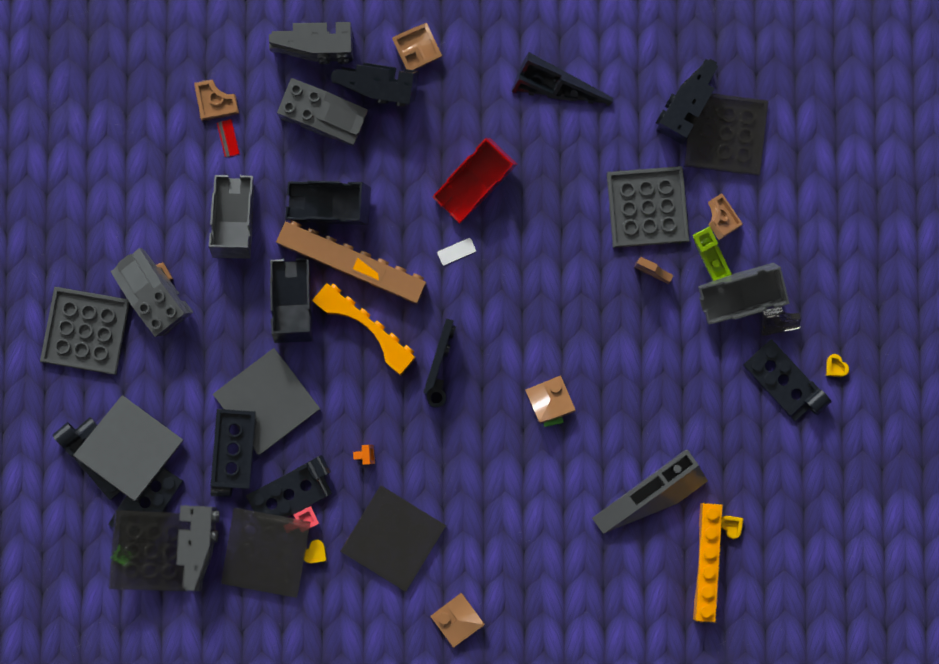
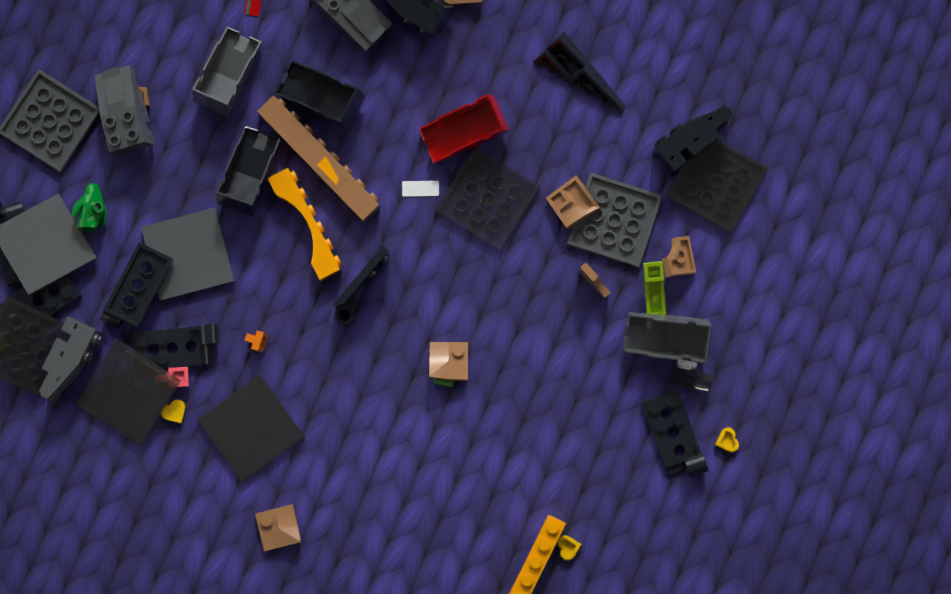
camera: 25 degrees right, 0 degrees up
dark grey wedge [592,450,708,534] -> none
none -> green animal [72,183,107,233]
none -> clear smoke tile [435,147,540,251]
none -> medium nougat plate [546,175,601,229]

